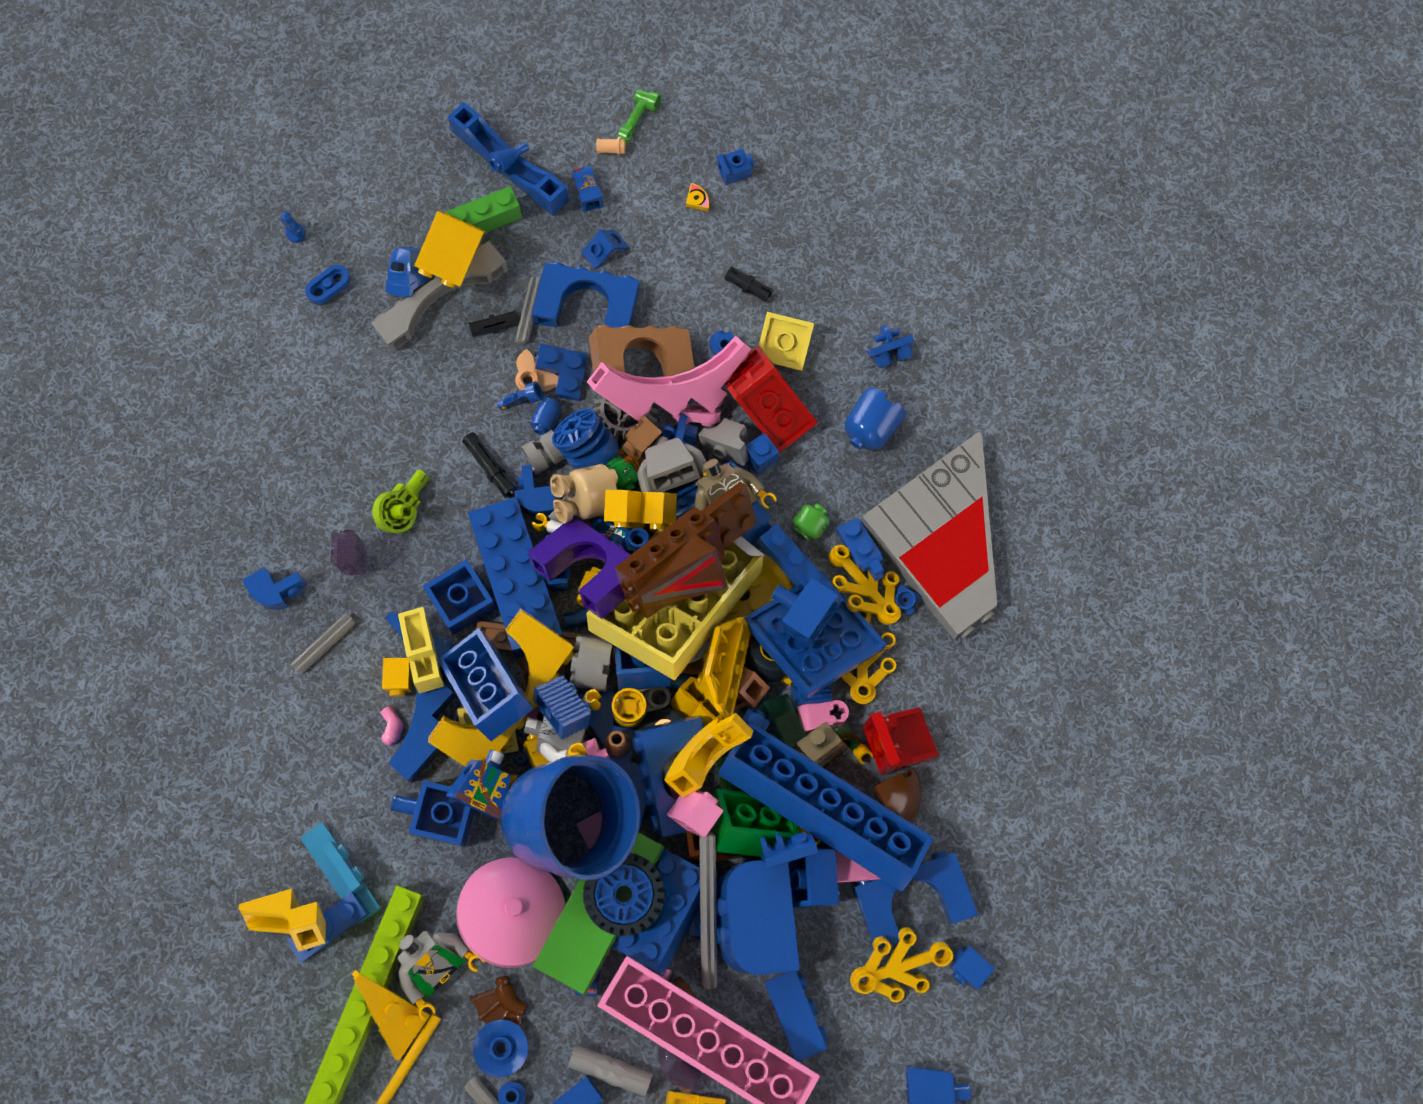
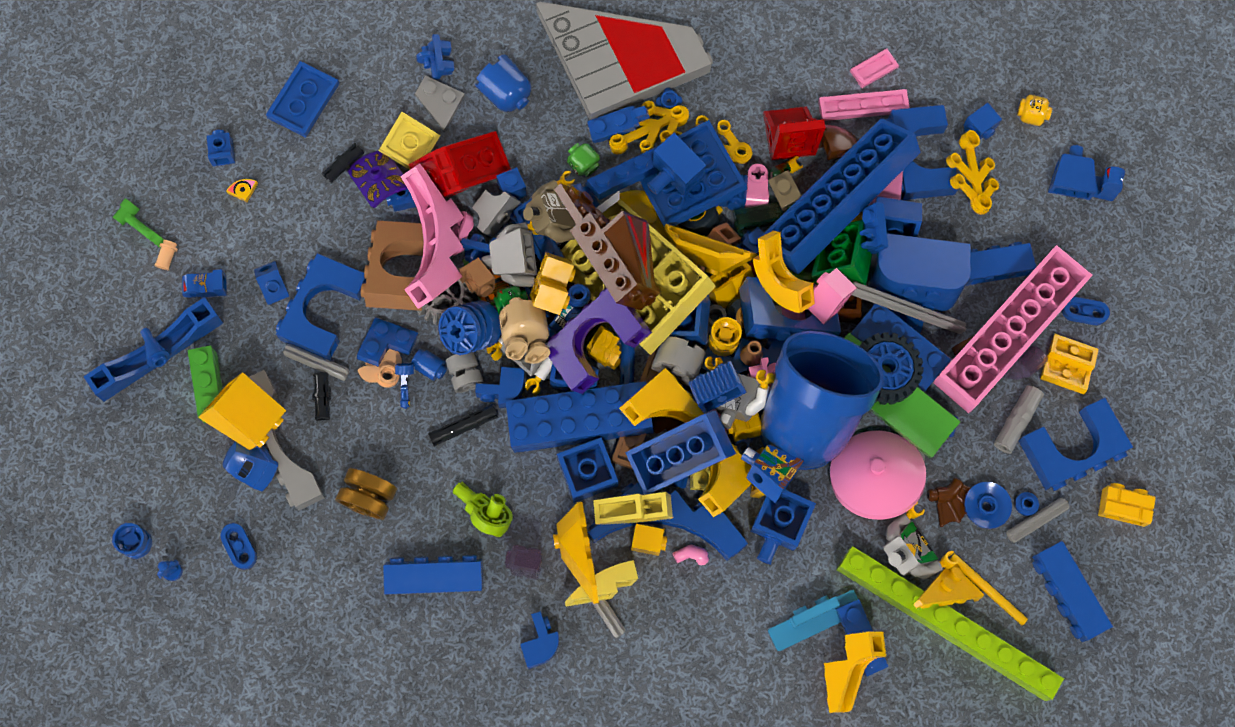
camera: 80 degrees left, 0 degrees up
none -> blue wheel [112,523,152,559]
none -> blue plate [266,61,340,138]
none -> pearl gold wheel [335,468,398,520]
none -> dark purple shield [347,151,408,208]
none -> blue brick [383,555,484,594]
none -> light grey wing [415,75,465,131]
none -> yellow wedge [553,502,599,604]
none -> light yellow slope [565,560,638,607]
none -> bright pink plate [818,89,910,121]
none -> bright pink tile [850,48,899,88]
none -> yellow head [1017,95,1052,126]

